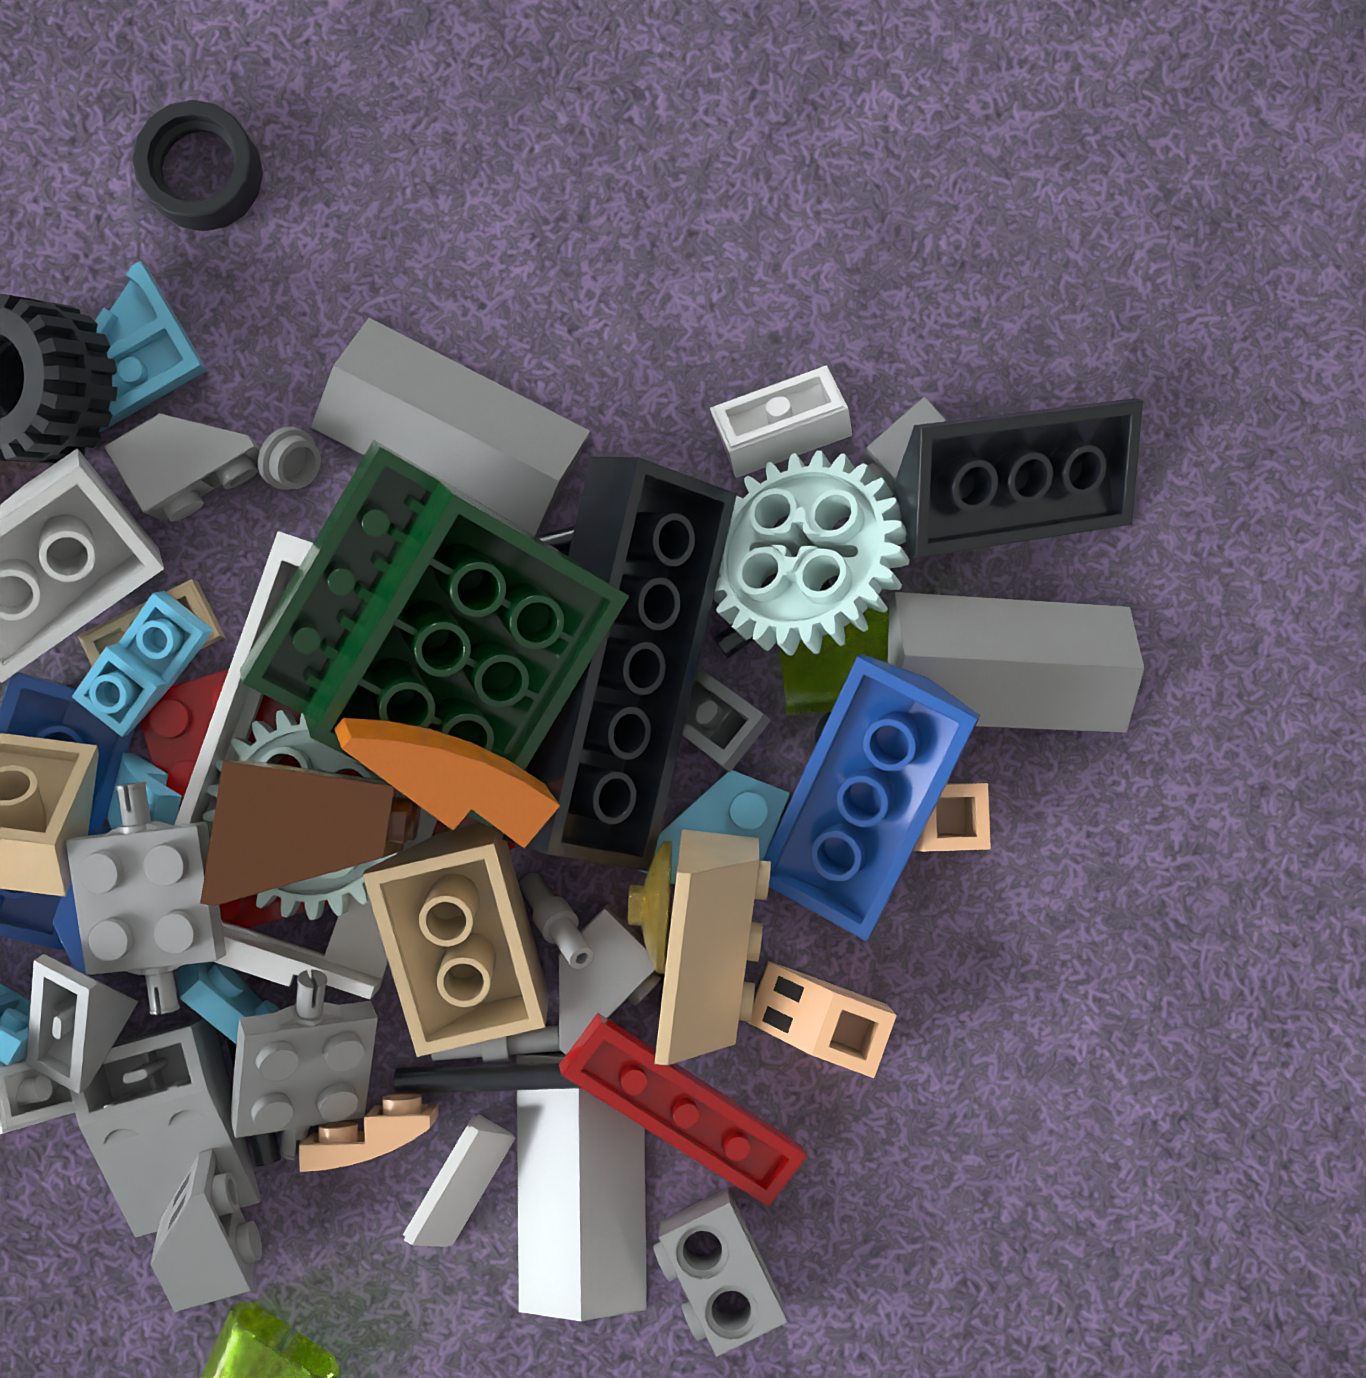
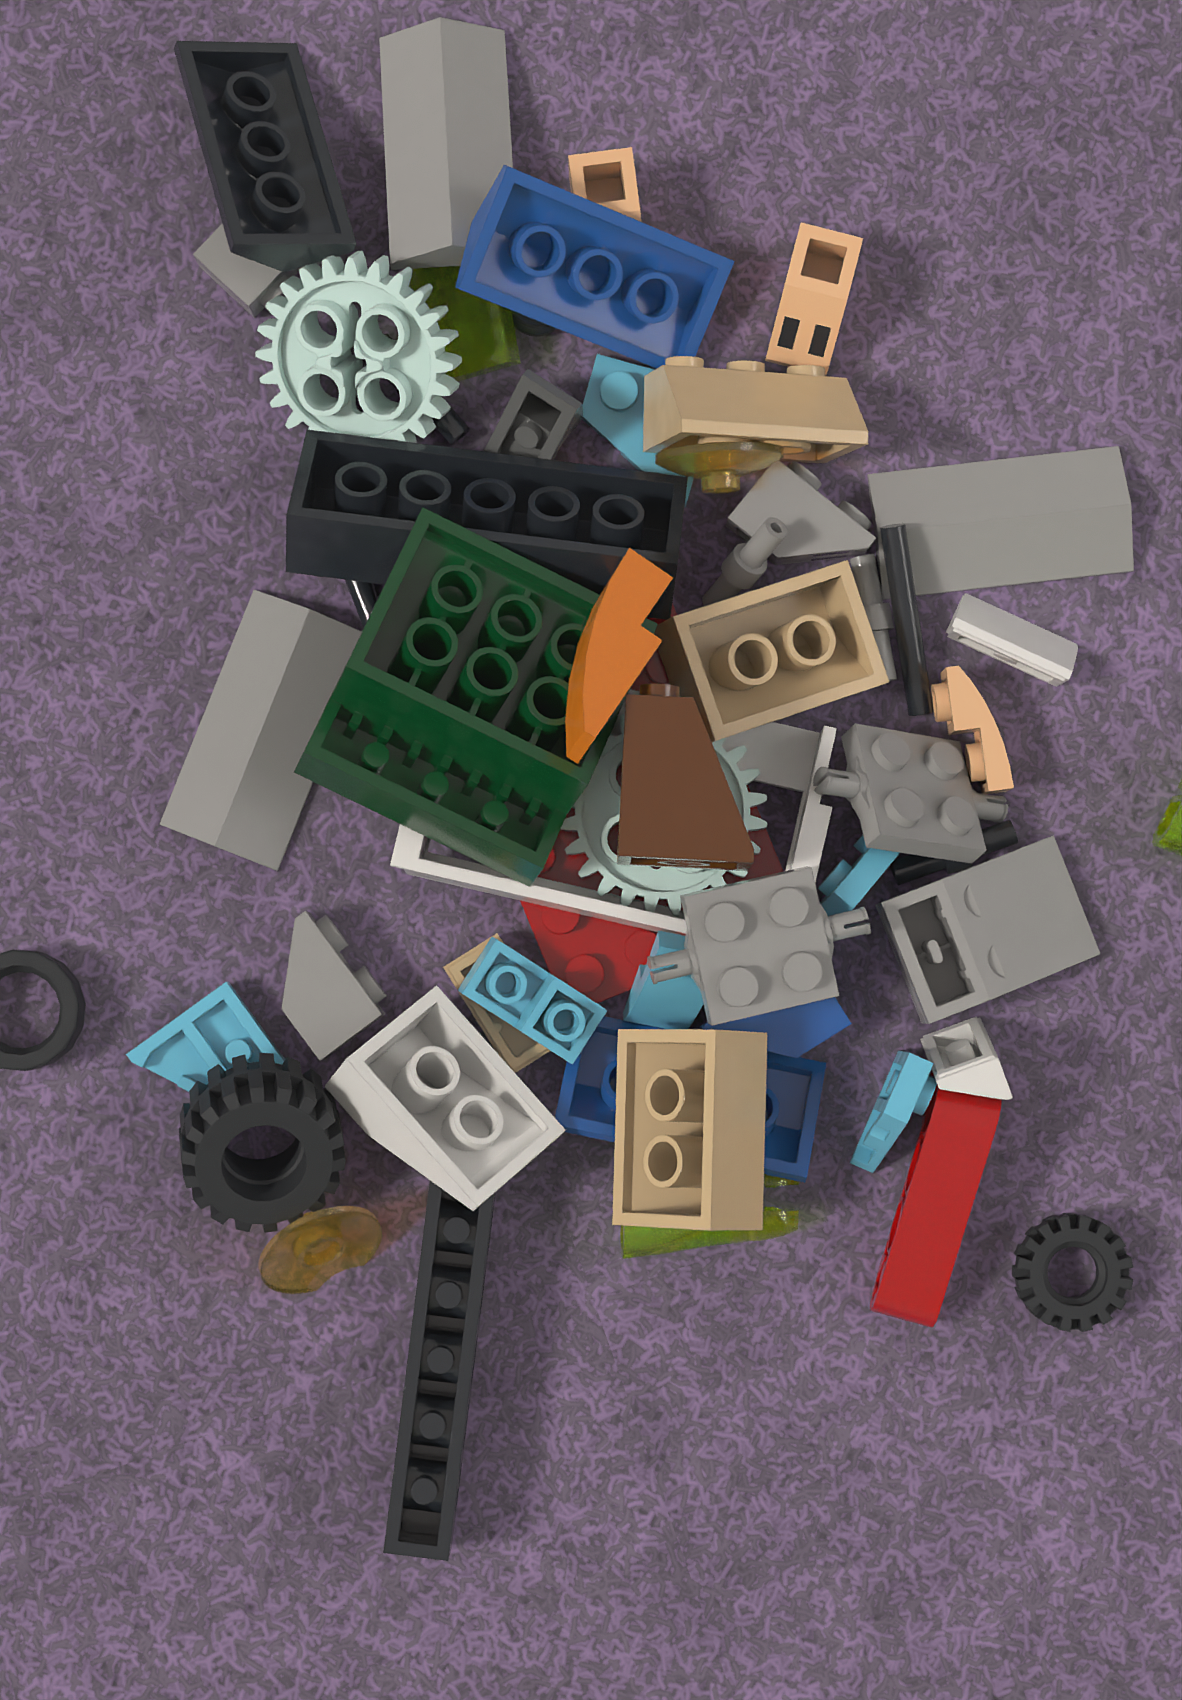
camera: 95 degrees left, 0 degrees up
light grey slope [26,954,139,1094] -> none
light grey slope [150,1149,262,1312] -> none
light grey plate [258,427,321,490] -> none
red plate [559,1013,807,1207] -> none
light grey brick [653,1188,787,1357] -> none
white slope [710,365,852,478] -> none

